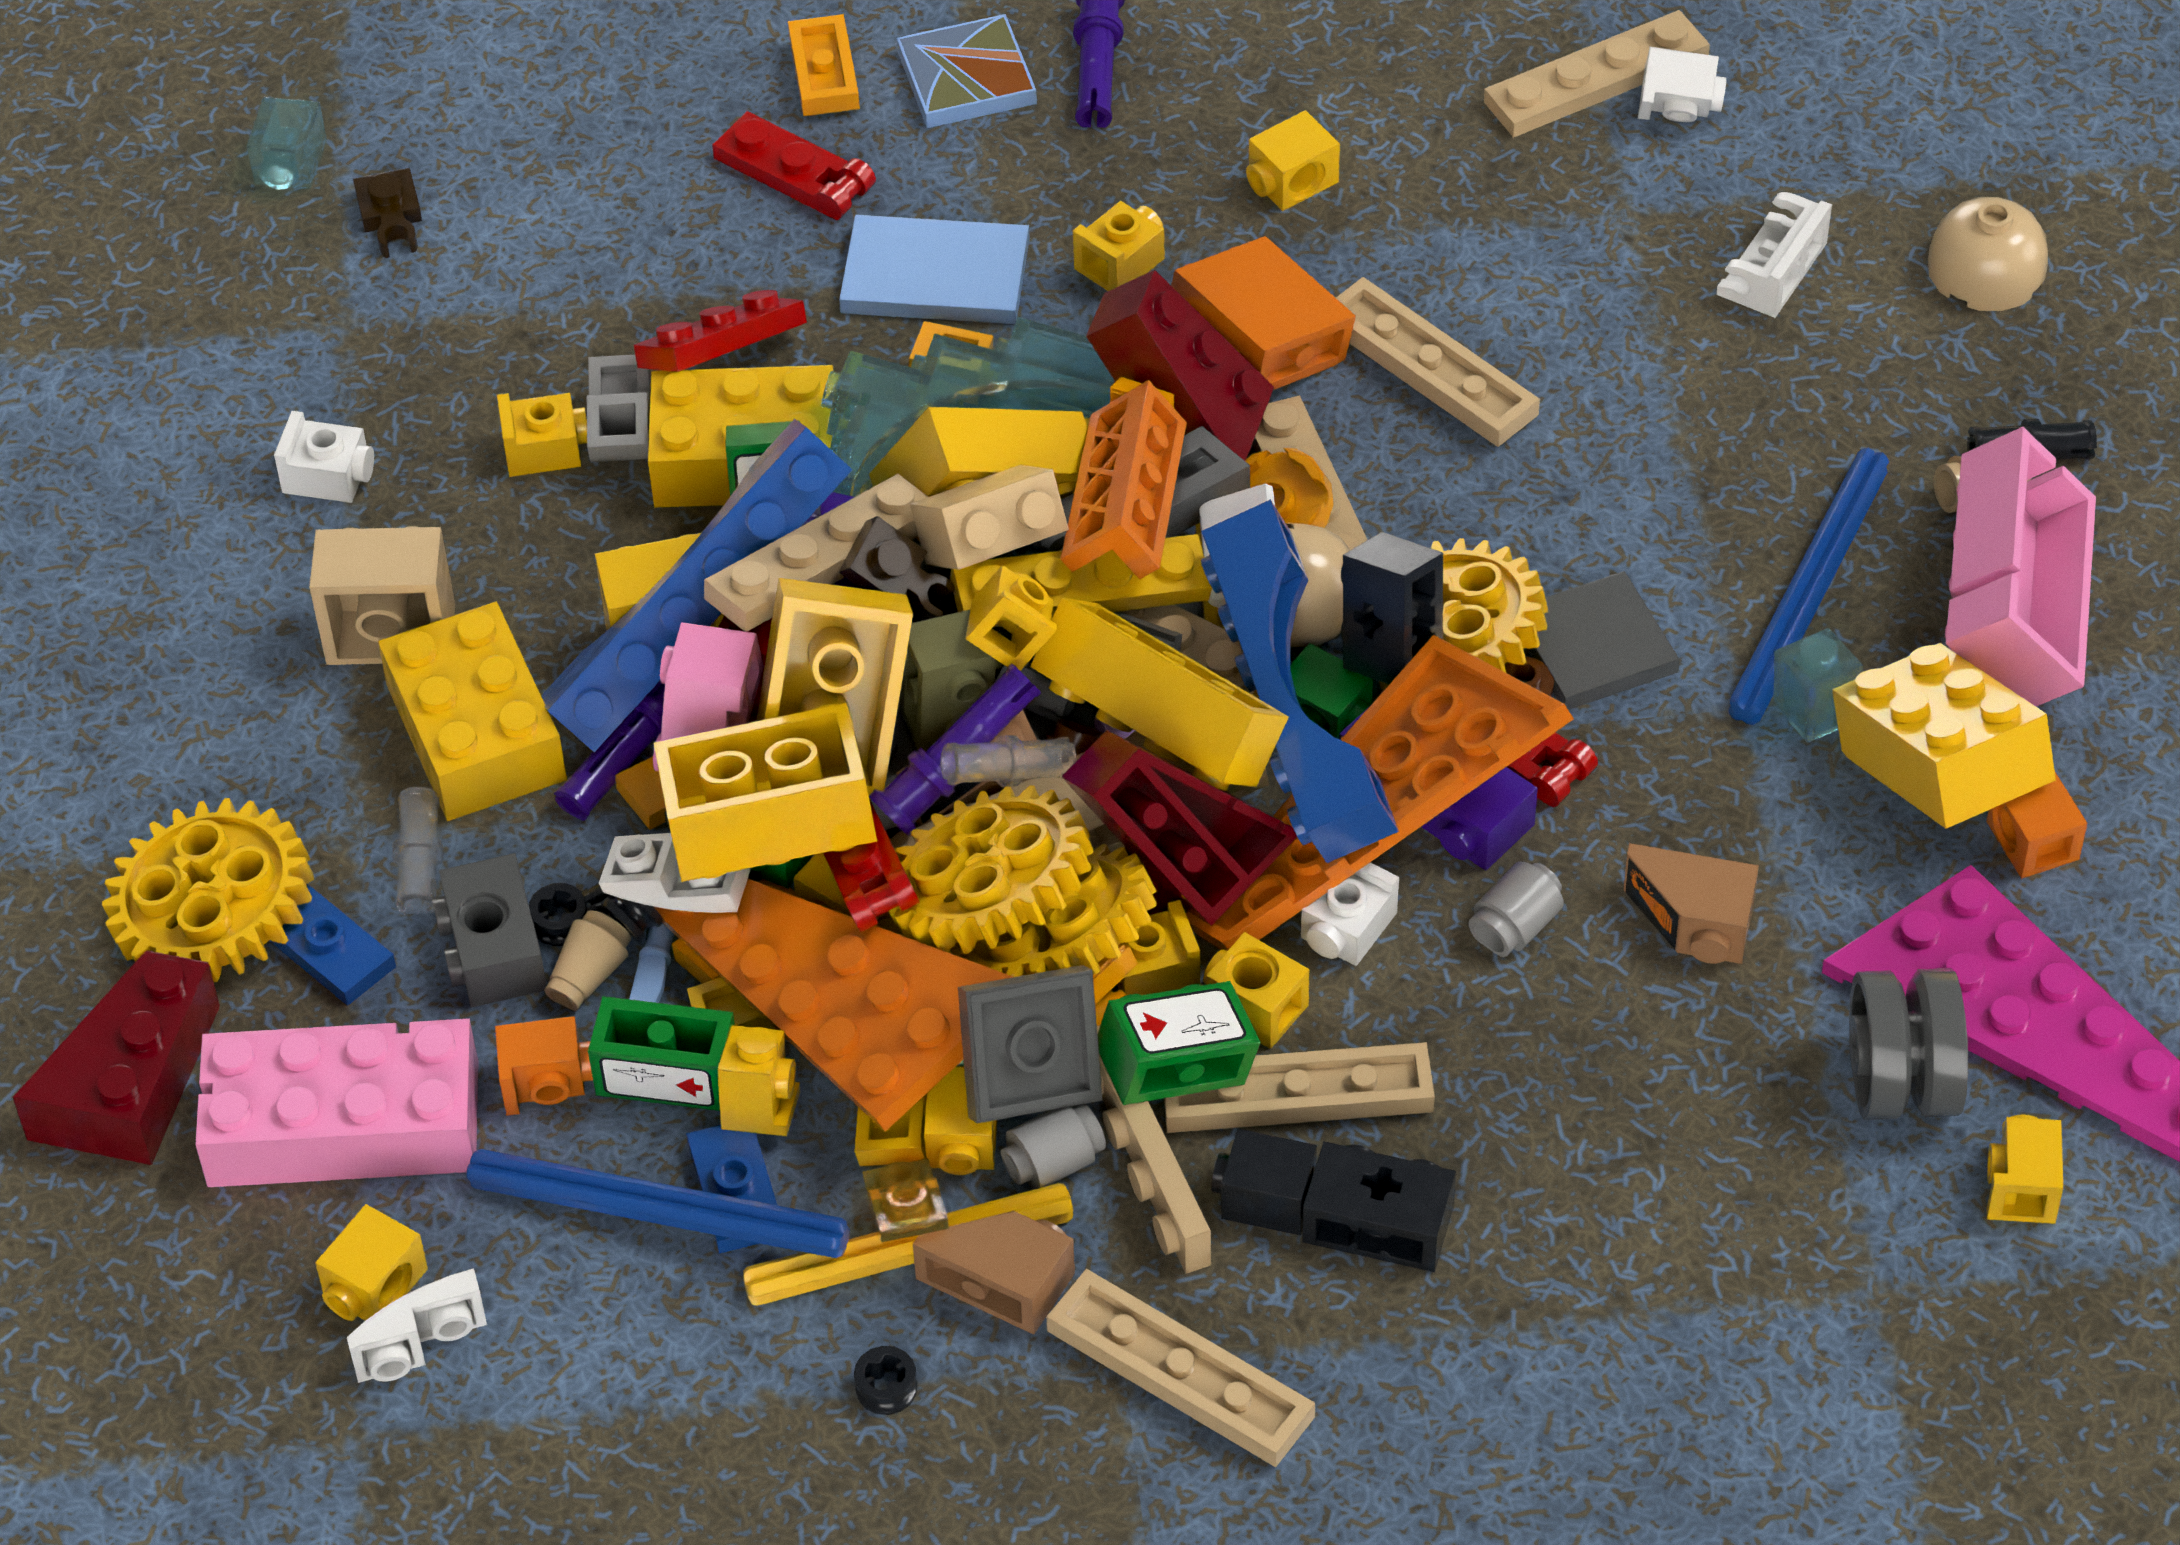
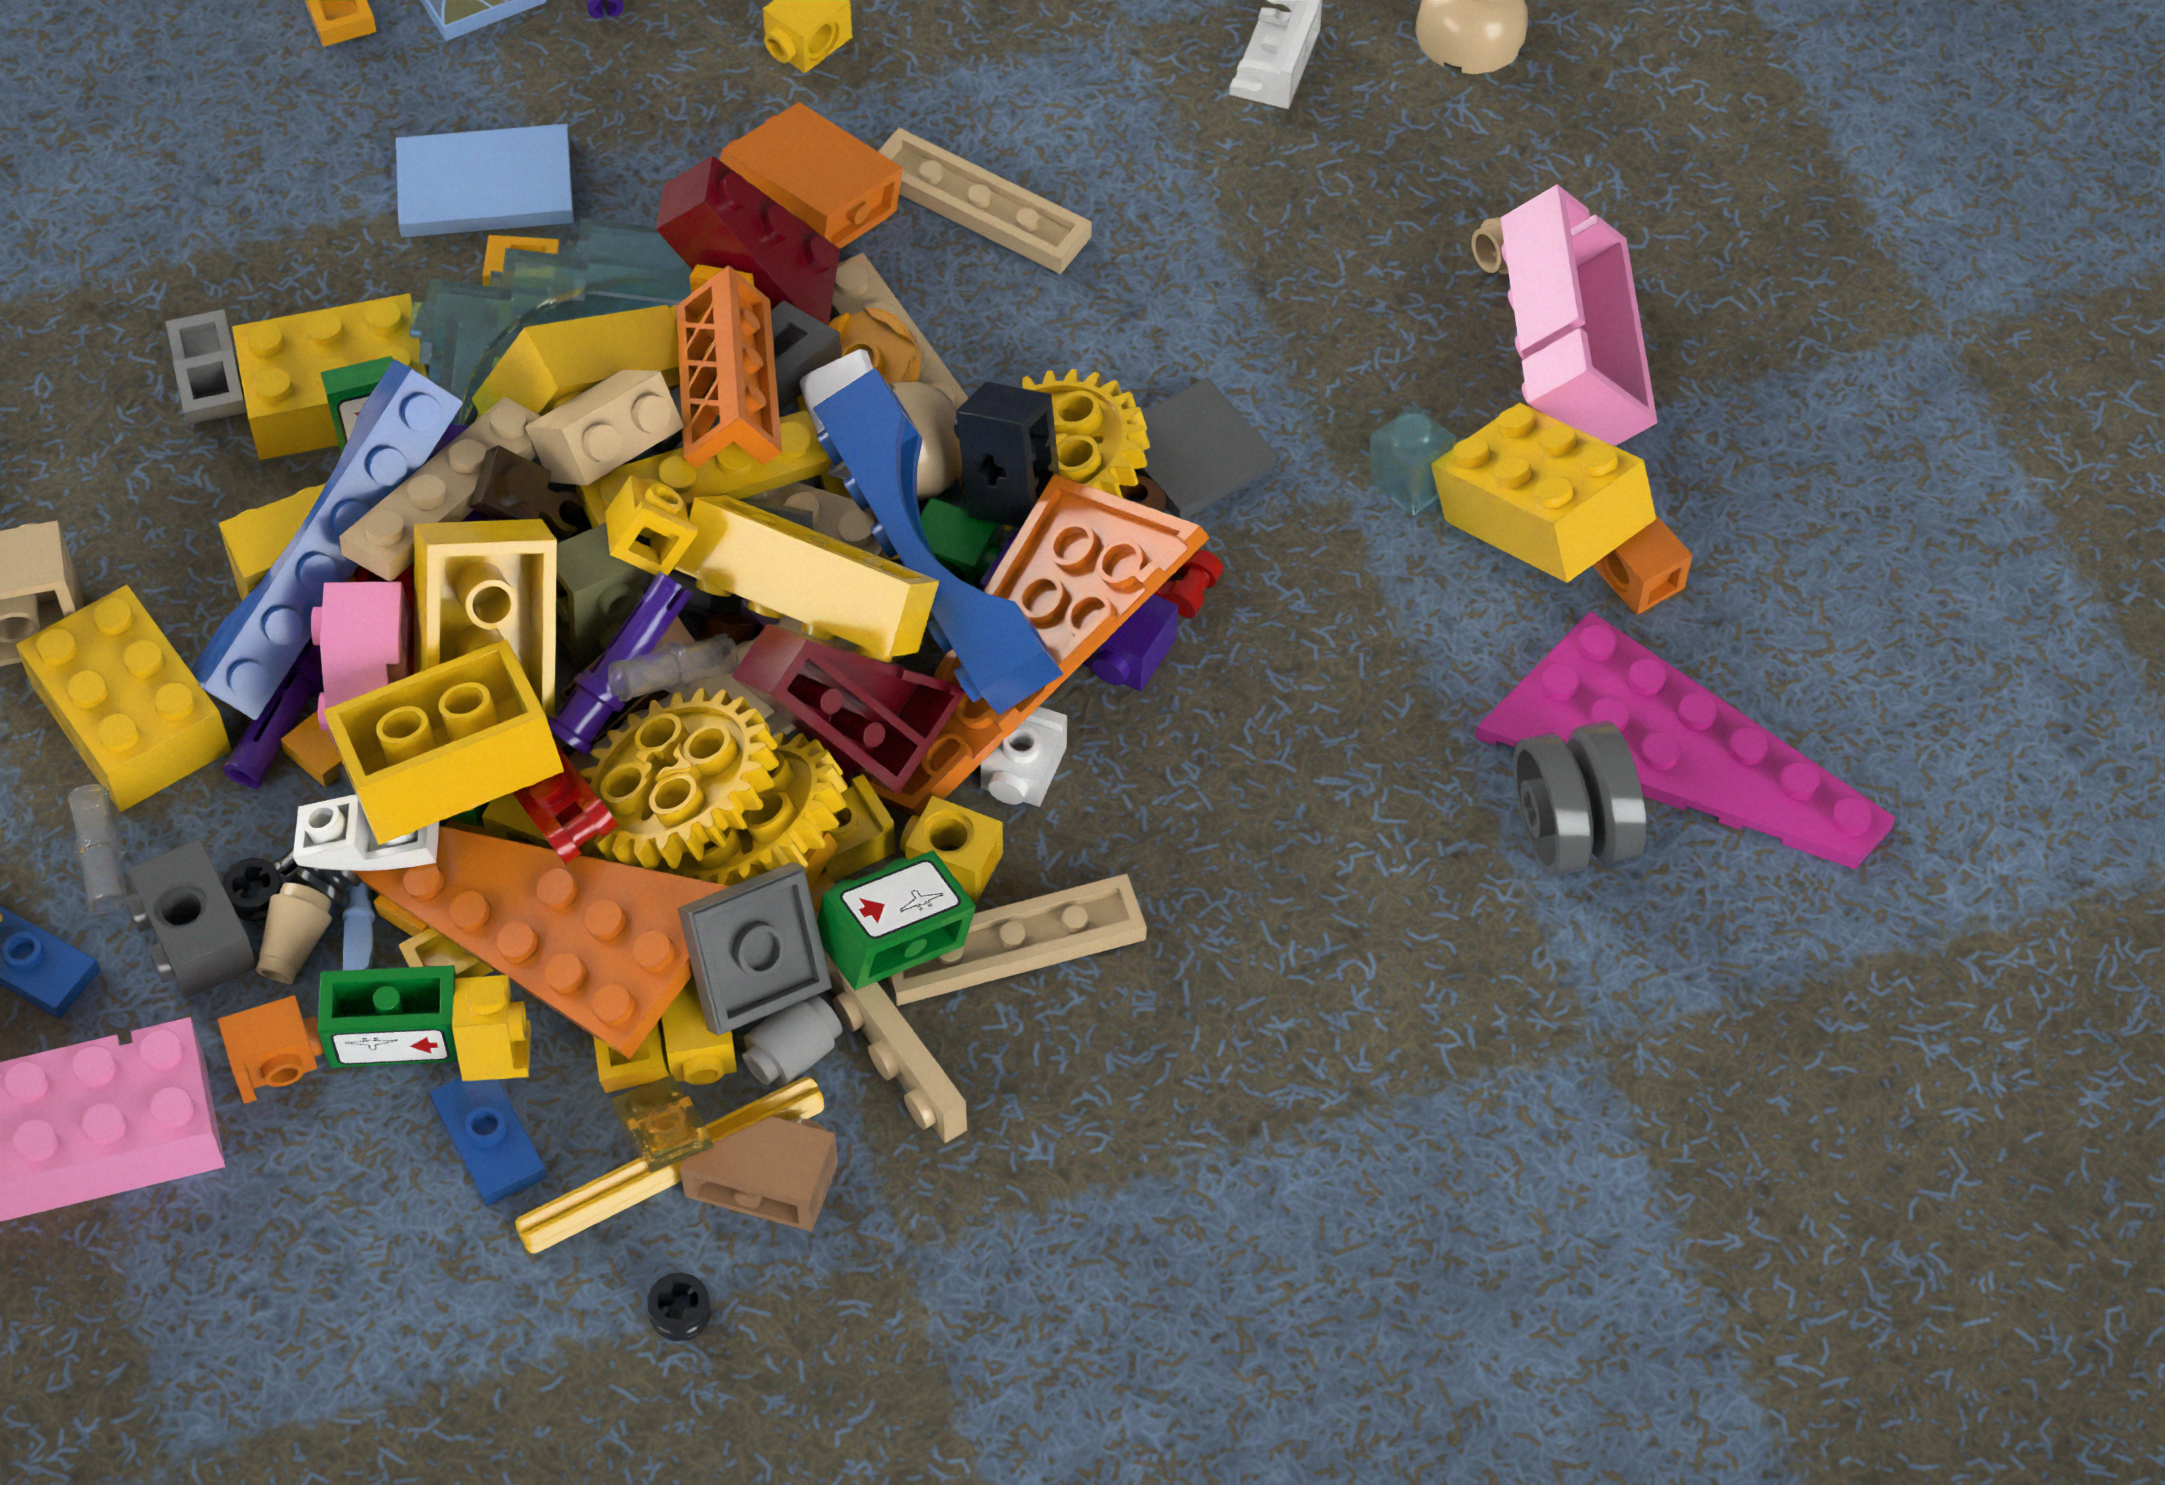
camera: 15 degrees left, 5 degrees up
yellow brick [315,1204,428,1321] -> none
white slope [347,1268,487,1383] -> none
blue axle [466,1149,850,1258] -> none
yellow brick [497,393,587,477] -> none
red plate [634,290,807,372] -> none
red plate [712,111,876,220] -> none
tan plate [1046,1269,1315,1467] -> none
yellow brick [1073,201,1165,291] -> none
black brick [1211,1129,1317,1235] -> none
black brick [1302,1141,1456,1272] -> none
light grey brick [1468,861,1564,957] -> none
medium nougat slope [1624,843,1759,964] -> none
blue axle [1728,448,1889,725] -> none
black pin [1967,418,2097,460] -> none
yellow brick [1987,1114,2063,1224] -> none

